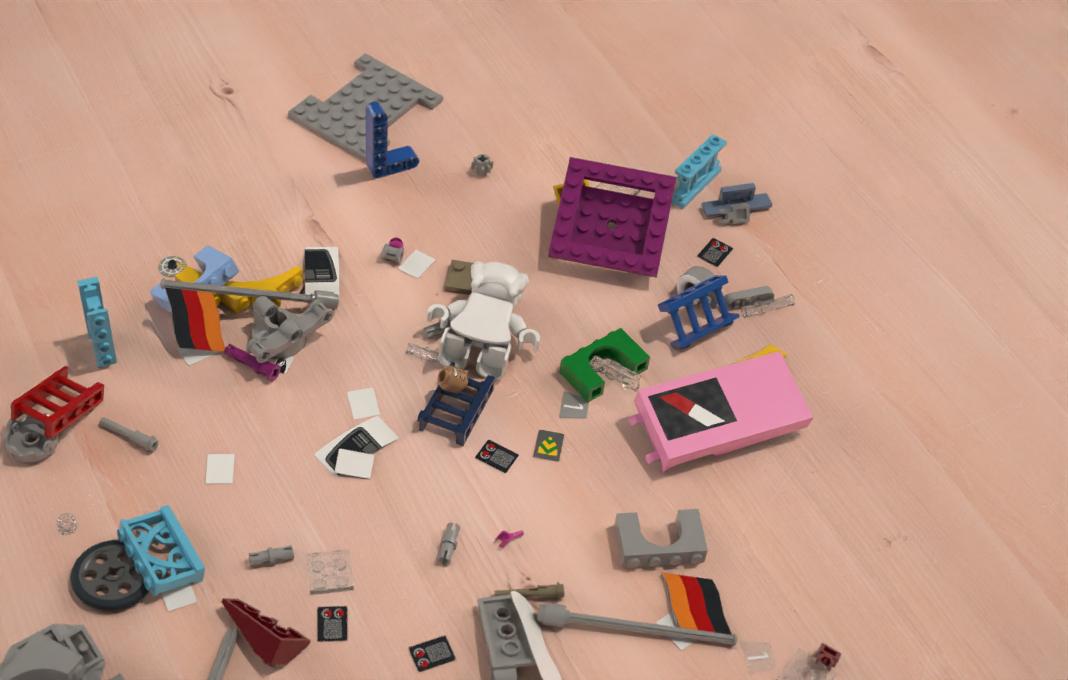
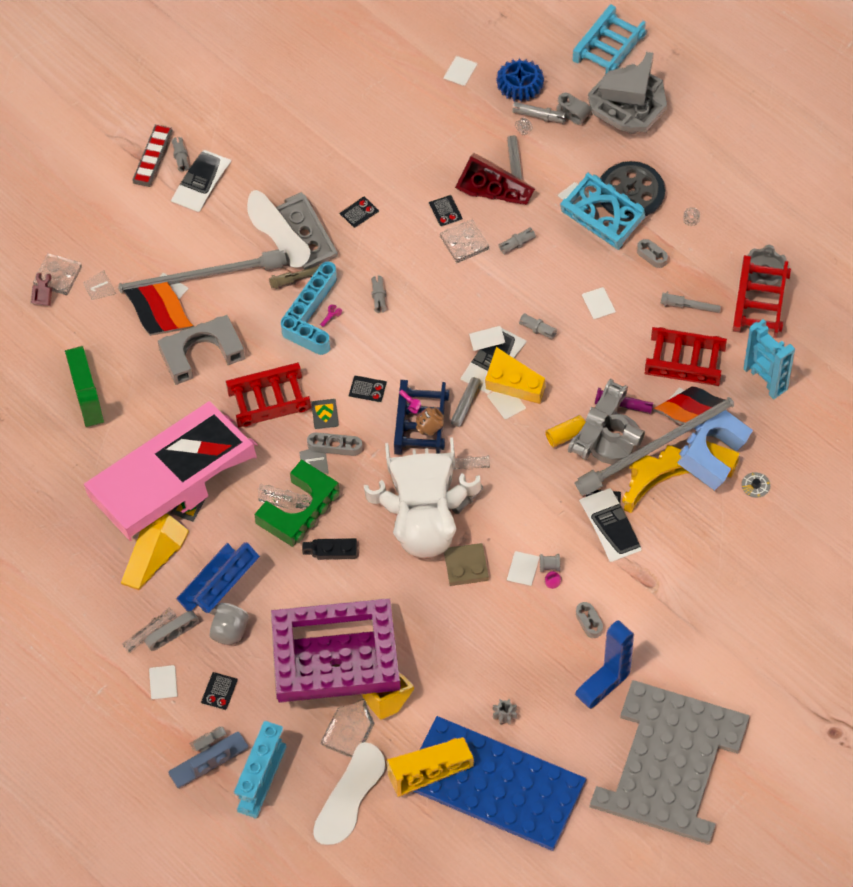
camera: 170 degrees right, 10 degrees up
none -> green beam [65,346,104,427]
none -> white sticker [149,665,177,700]
none -> red fence [226,362,311,428]
none -> medium azure beam [281,262,337,355]
none -> black hinge [302,538,357,560]
none -> light grey beam [307,432,362,456]
none -> white sticker [313,742,385,845]
none -> yellow wedge [387,737,474,797]
none -> dark pink hand [399,390,421,414]
none -> blue plate [412,716,586,851]
none -> light grey axle [451,377,481,427]
none -> yellow wedge [485,347,546,404]
none -> light grey pin [519,313,557,340]
none -> yellow pin [545,415,586,448]
none -> light grey beam [576,602,603,638]
none -> light grey beam [637,239,668,268]
none -> red fence [644,327,727,386]

